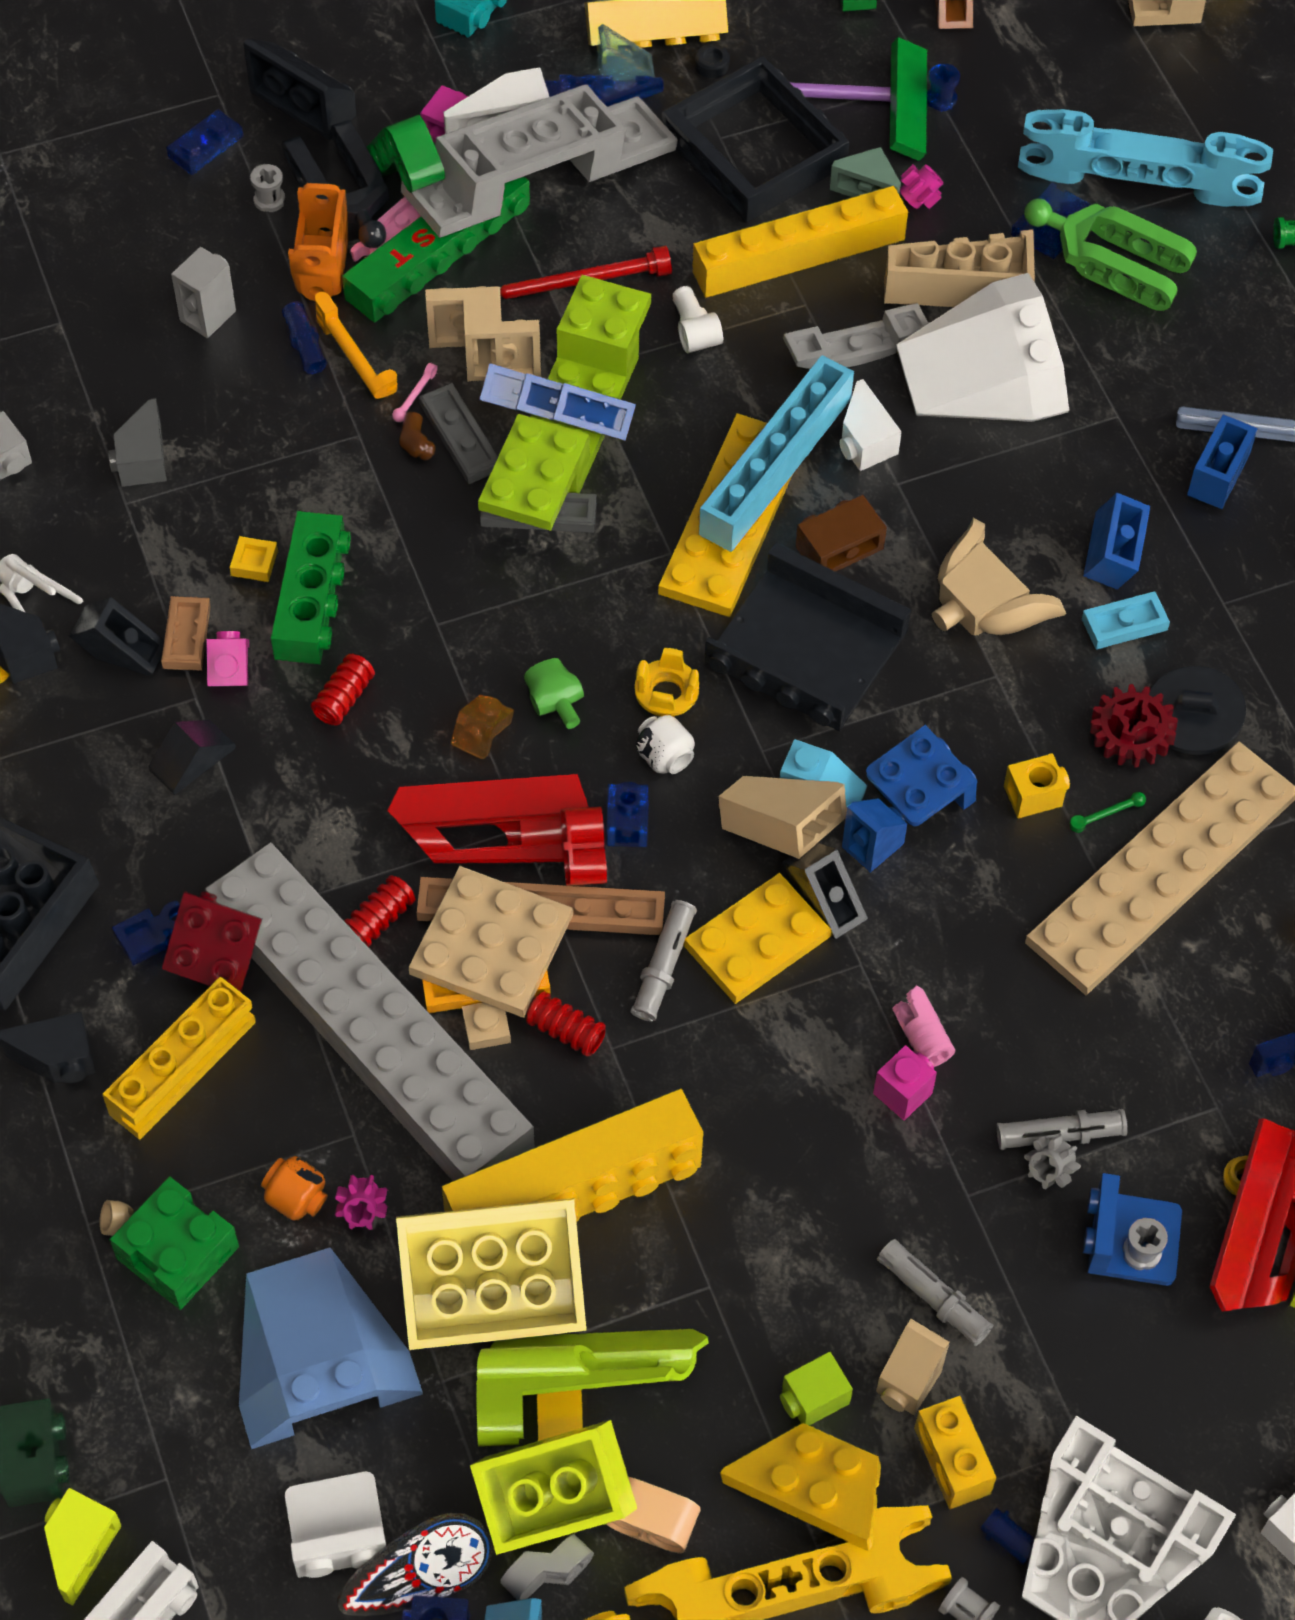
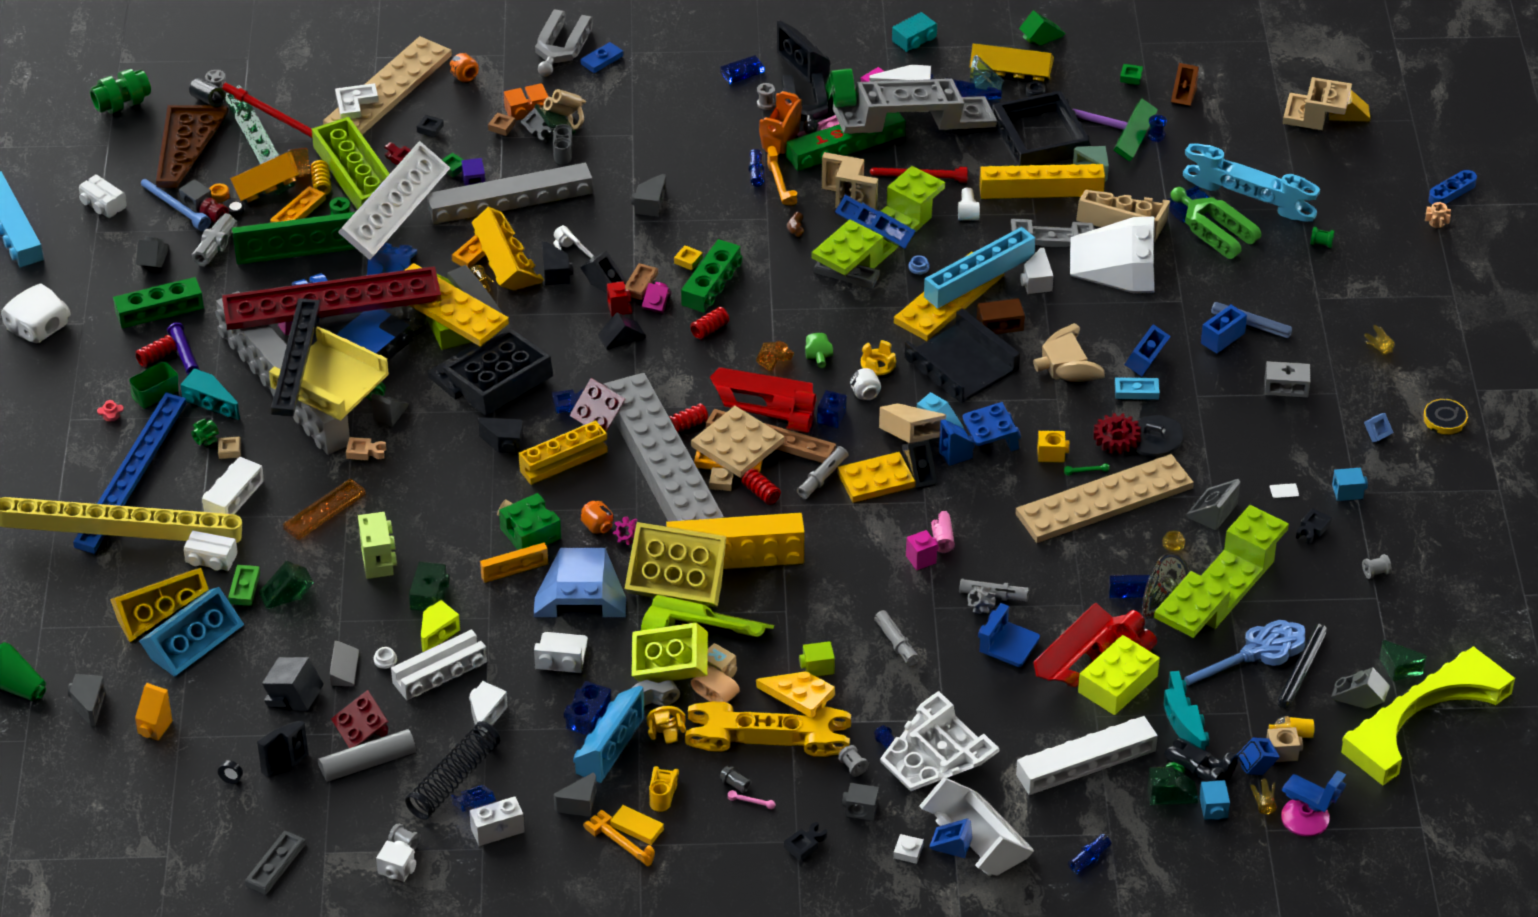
camera: 20 degrees right, 15 degrees down
light grey brick [171,246,236,338] -> none
shield [337,1513,493,1616] -> none
bright pink hinge [392,363,438,422] -> none
dark grey tile [419,383,498,485] -> none
tan slope [876,1319,949,1415] -> none
dark pink gear [900,164,943,209] -> none
yellow brick [914,1396,996,1510] -> none
light grey bush [1123,1218,1168,1270] -> none
none -> light orange plate [480,543,548,583]
none -> red brick [607,282,632,317]
none -> tan brick [708,643,737,678]
none -> medium blue plate [909,256,930,275]

